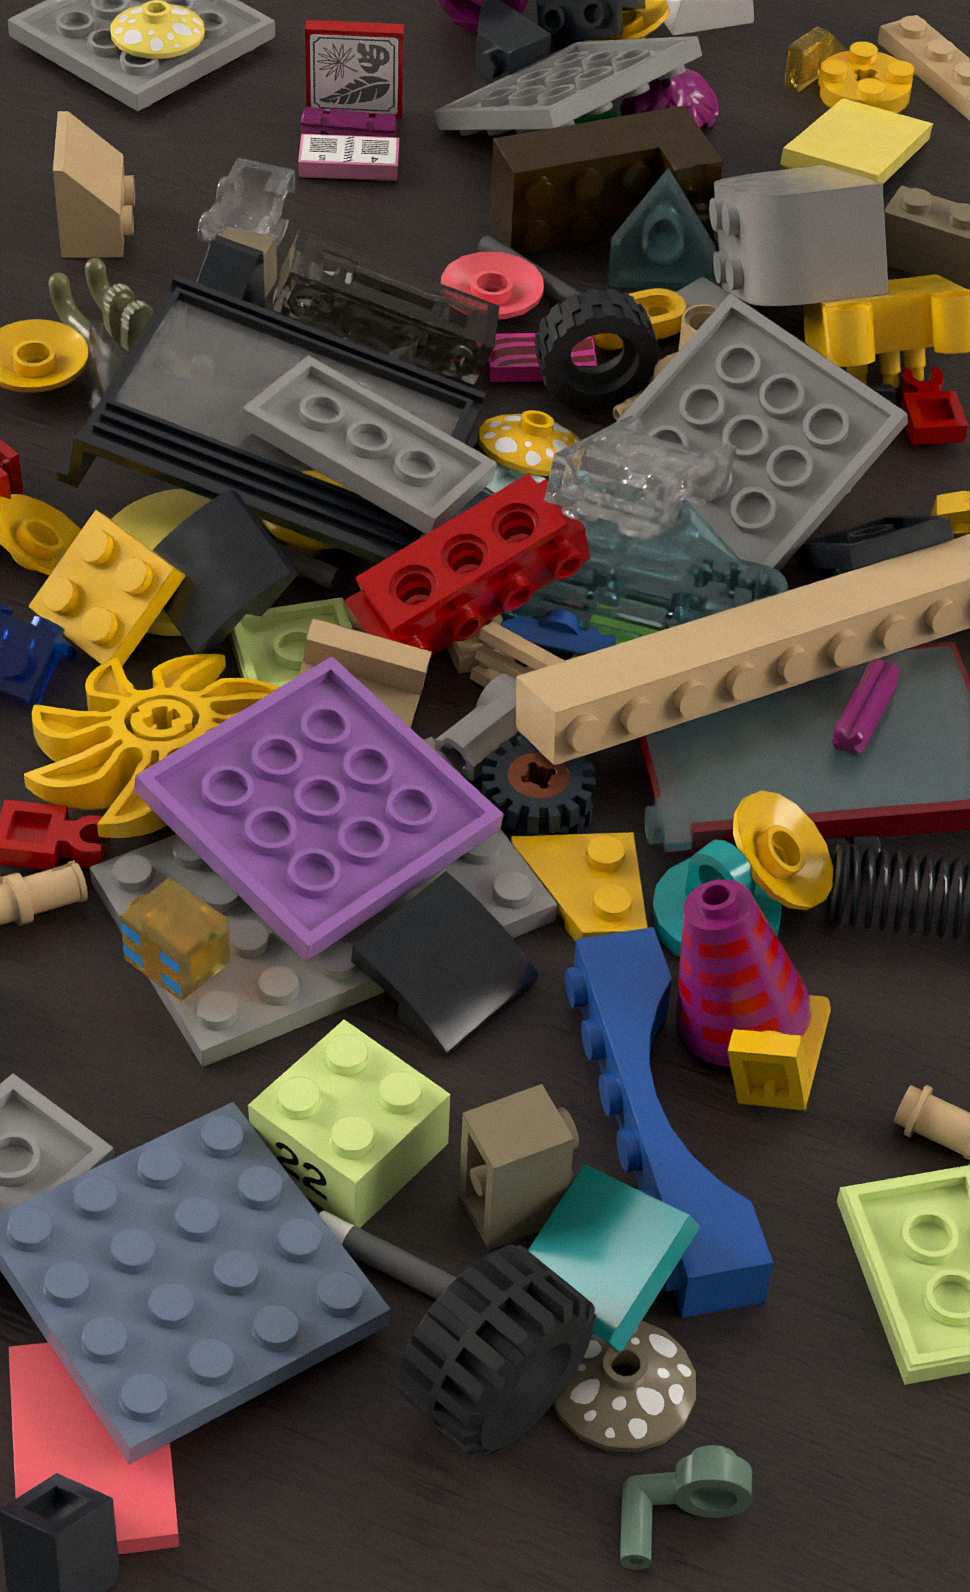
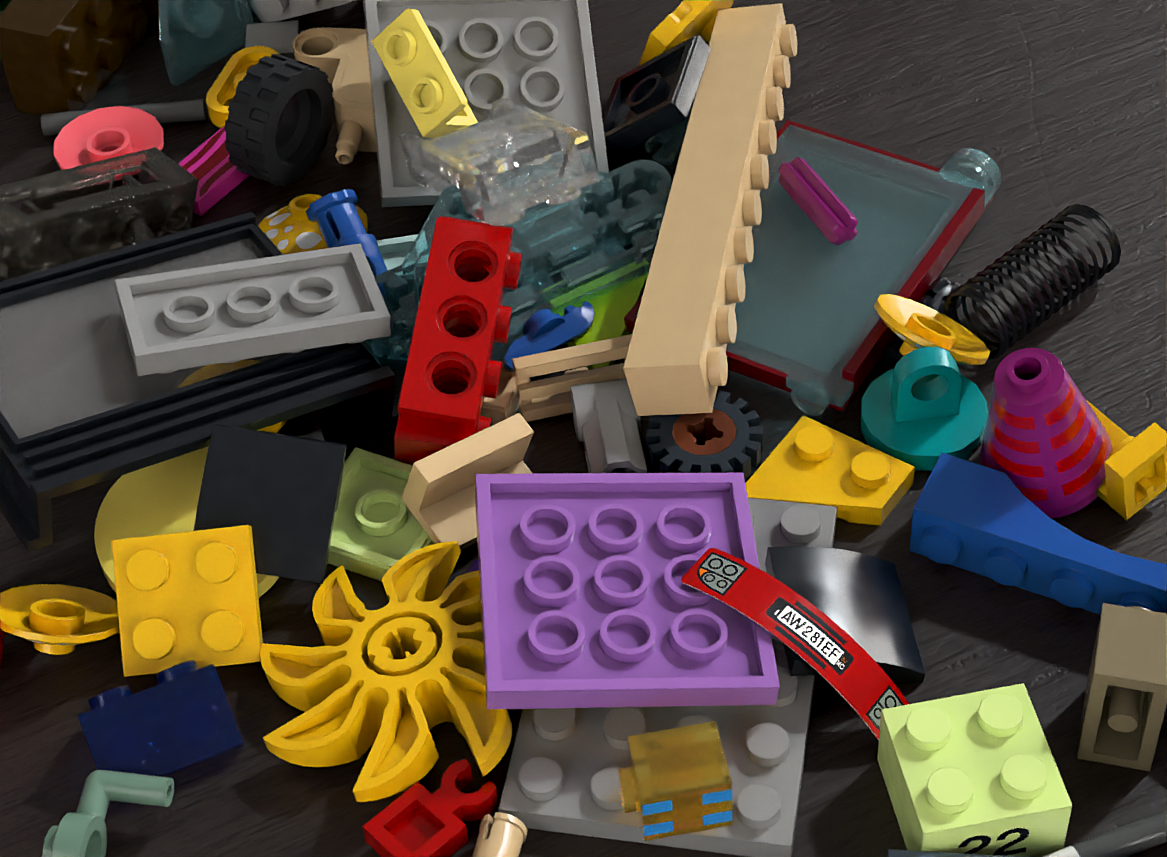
camera: 45 degrees left, 0 degrees up
none -> blue connector [306,189,389,297]
none -> light yellow bracket [371,9,480,140]
none -> sticker [681,548,909,741]

